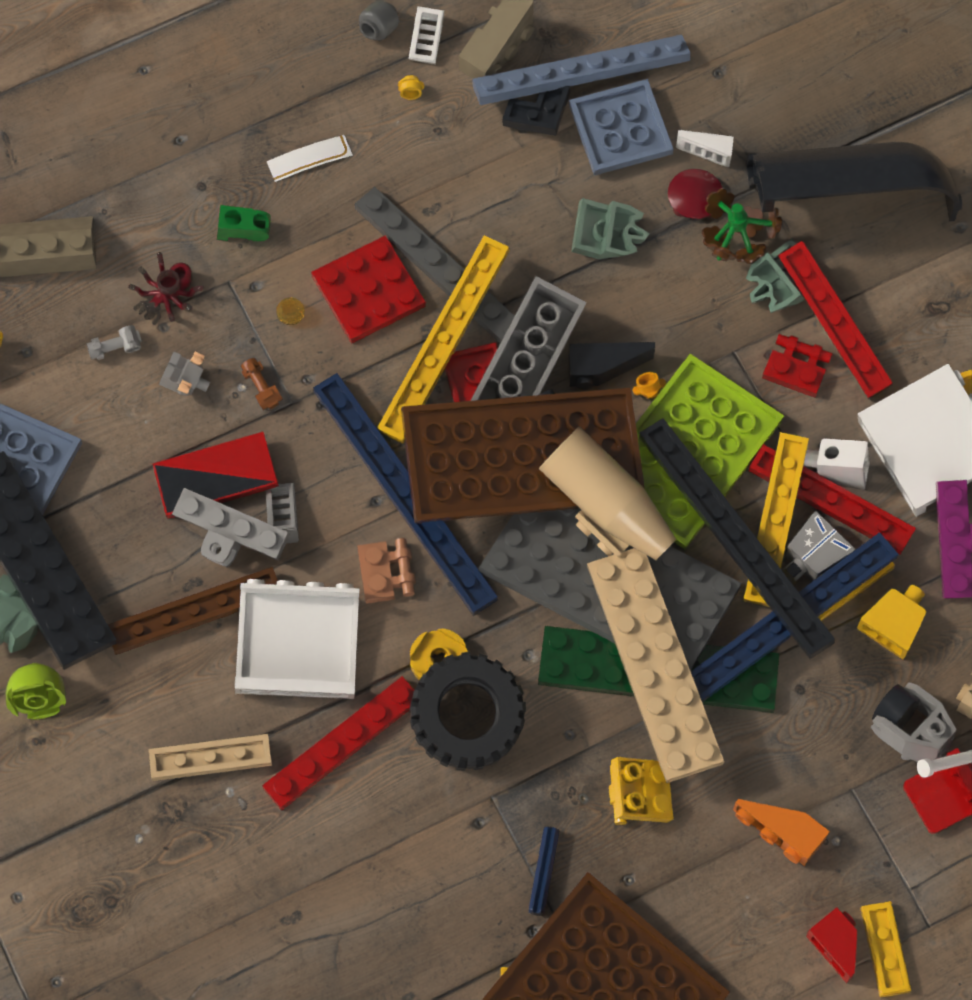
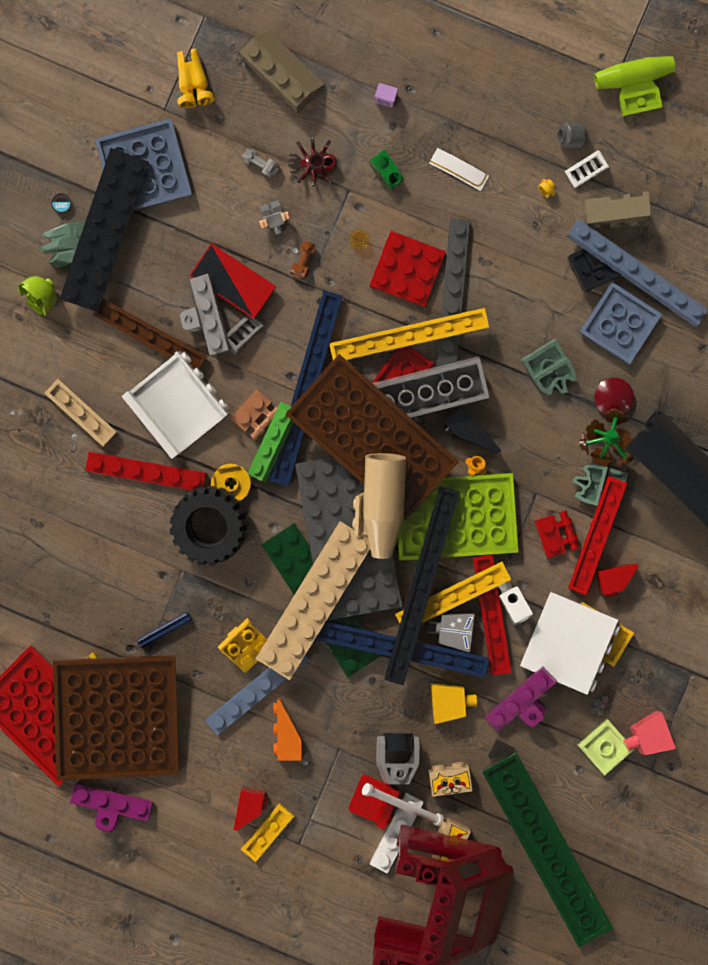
camera: 50 degrees right, 20 degrees up
white slope [676,130,734,167] -> none
none -> sand blue plate [205,655,310,735]
none -> bright green plate [248,402,294,482]
none -> lavender slope [375,83,398,108]
none -> red slope [596,563,638,598]

